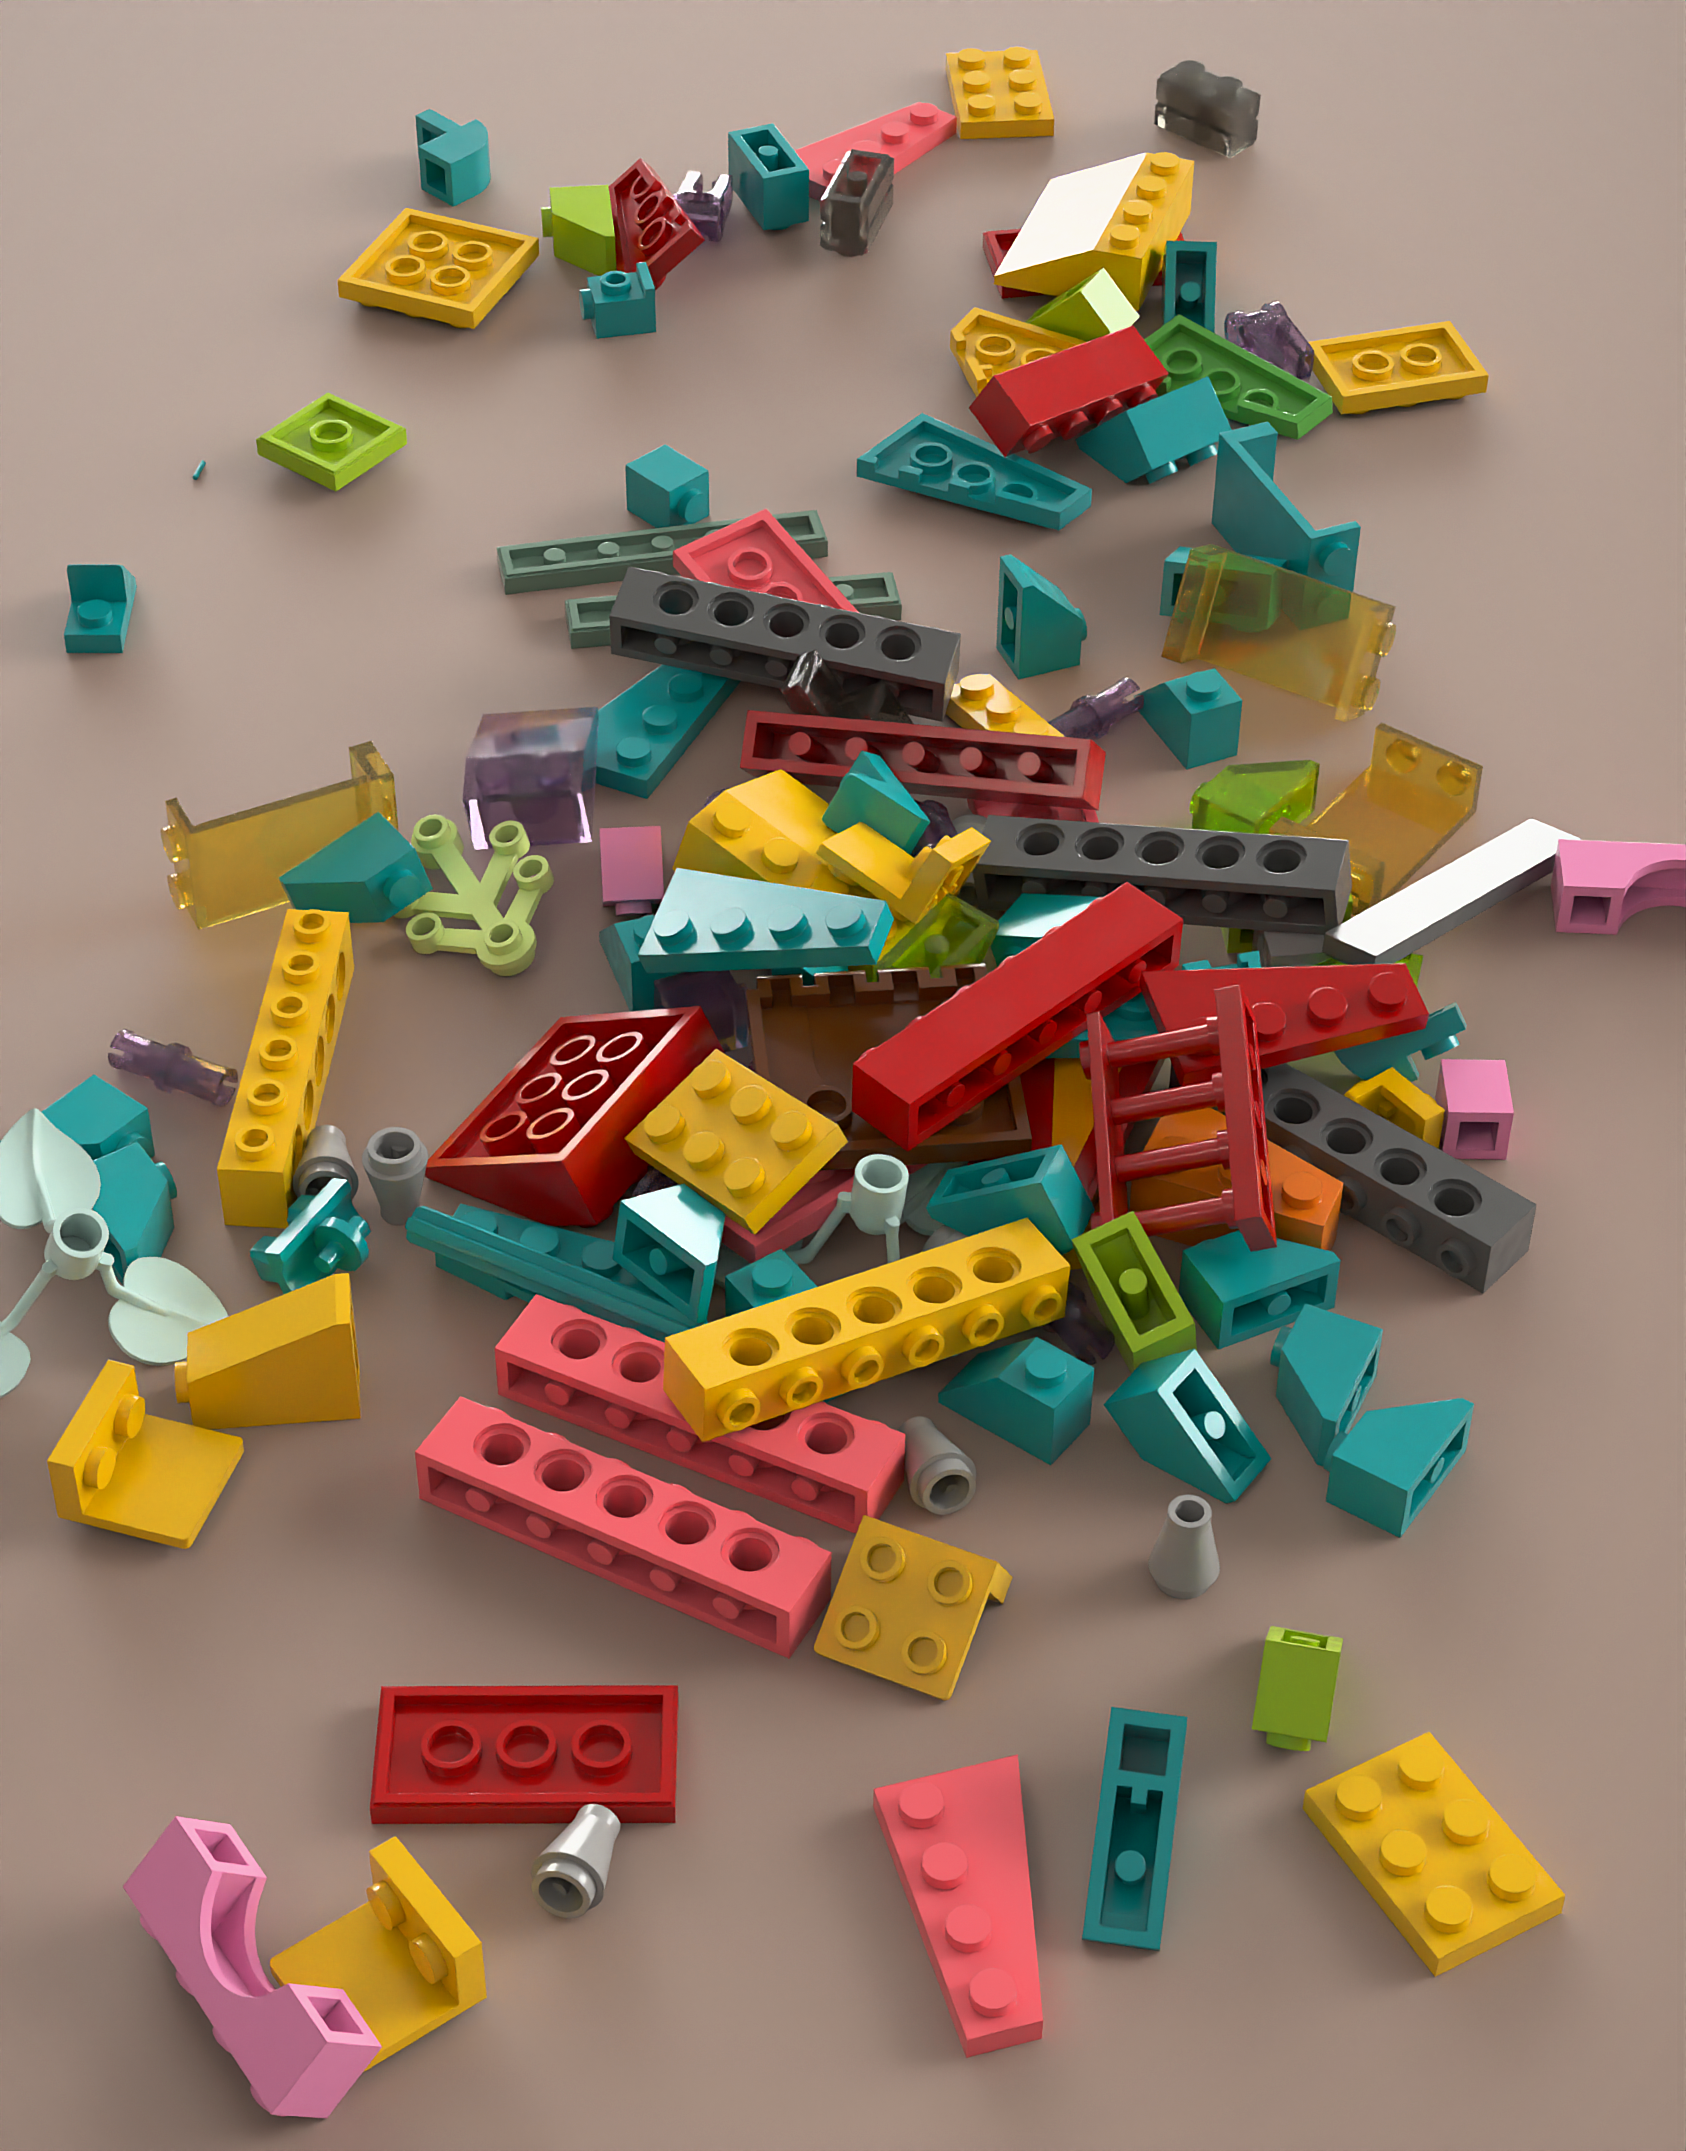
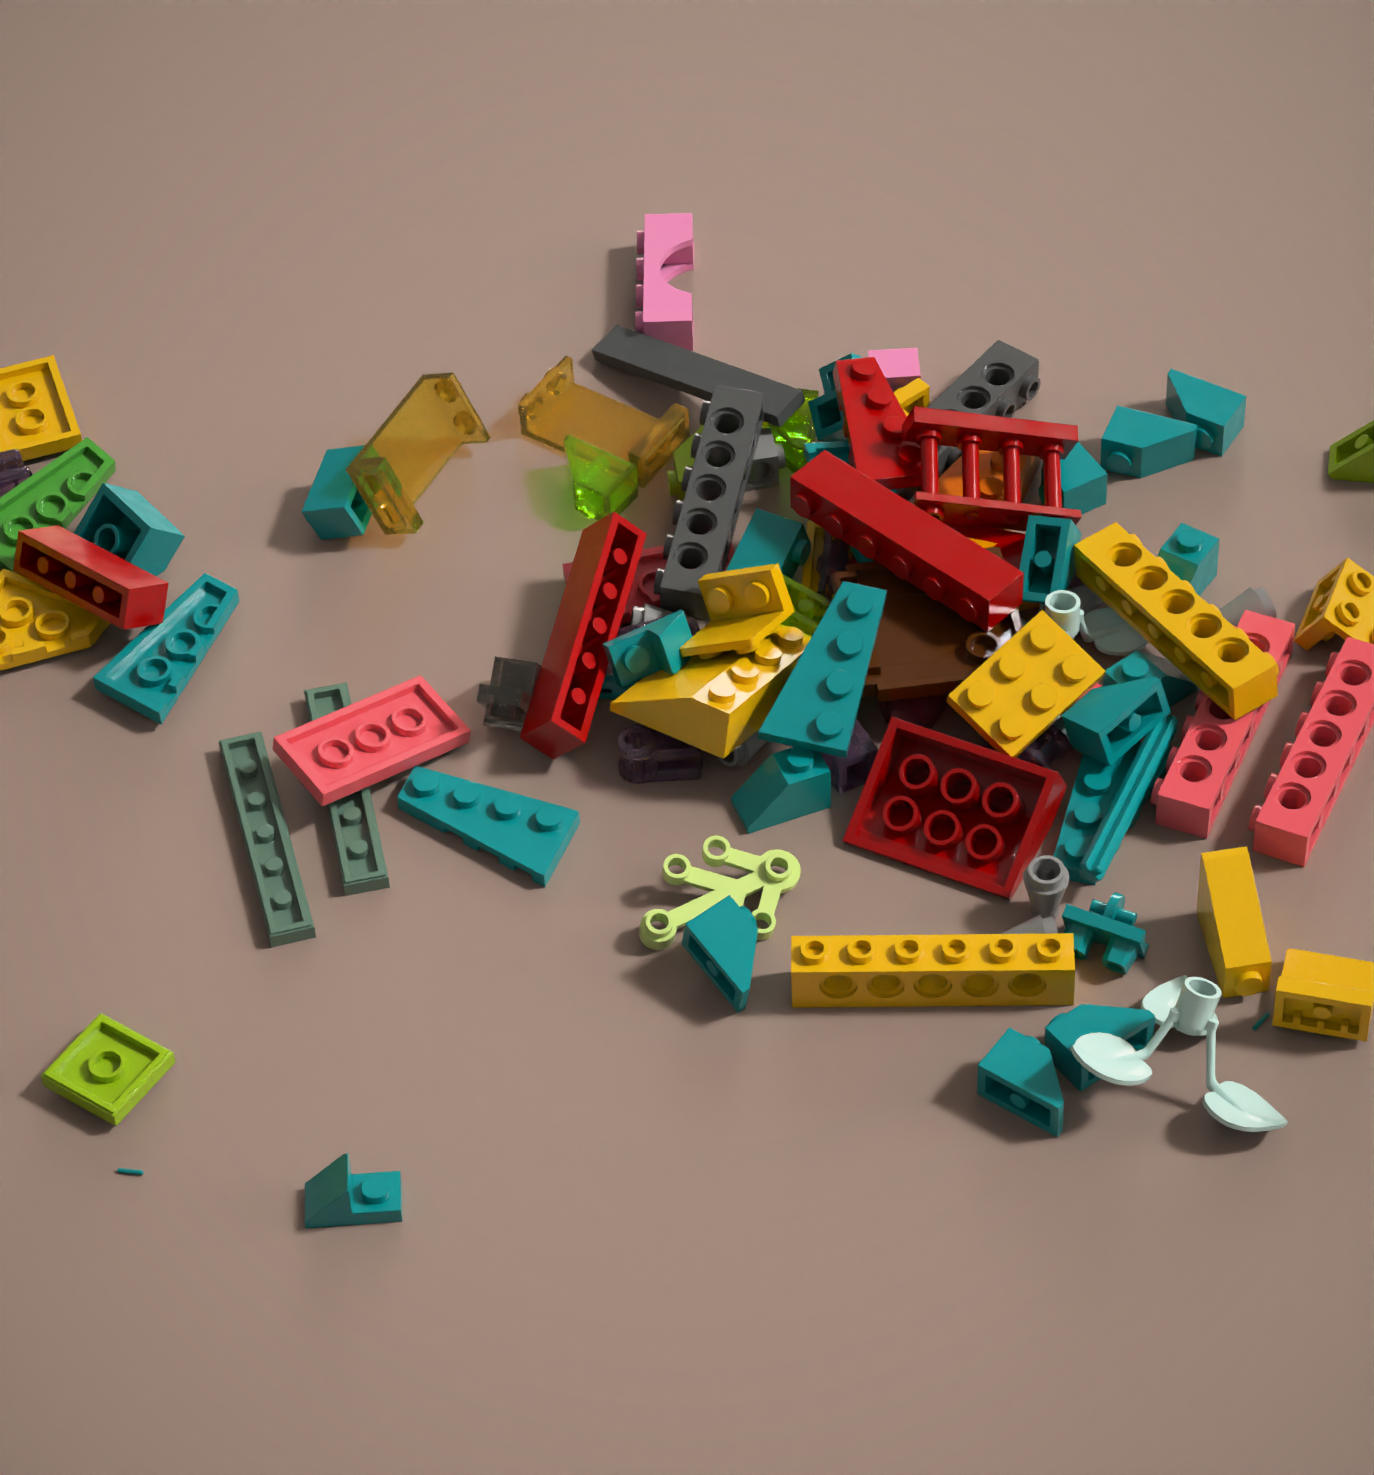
camera: 90 degrees left, 5 degrees up
pin [108,1029,238,1107] -> none
clear yellow panel [160,741,399,930] -> none
clear purple slope [462,707,599,850] -> none
bright pink slope [599,826,664,916] -> none
dark grey brick [609,566,961,722] -> none
teal brick [625,444,710,528] -> none
yellow plate [945,674,1065,737] -> none
teal slope [996,554,1087,680] -> none
clear purple pin [1048,678,1144,740] -> none
lime slope [1072,1211,1197,1373] -> none
teal slope [1103,1348,1272,1503] -> none
teal slope [1133,668,1243,770] -> none
light grey cone [1148,1495,1220,1599] -> none
teal panel [1212,422,1361,630] -> none

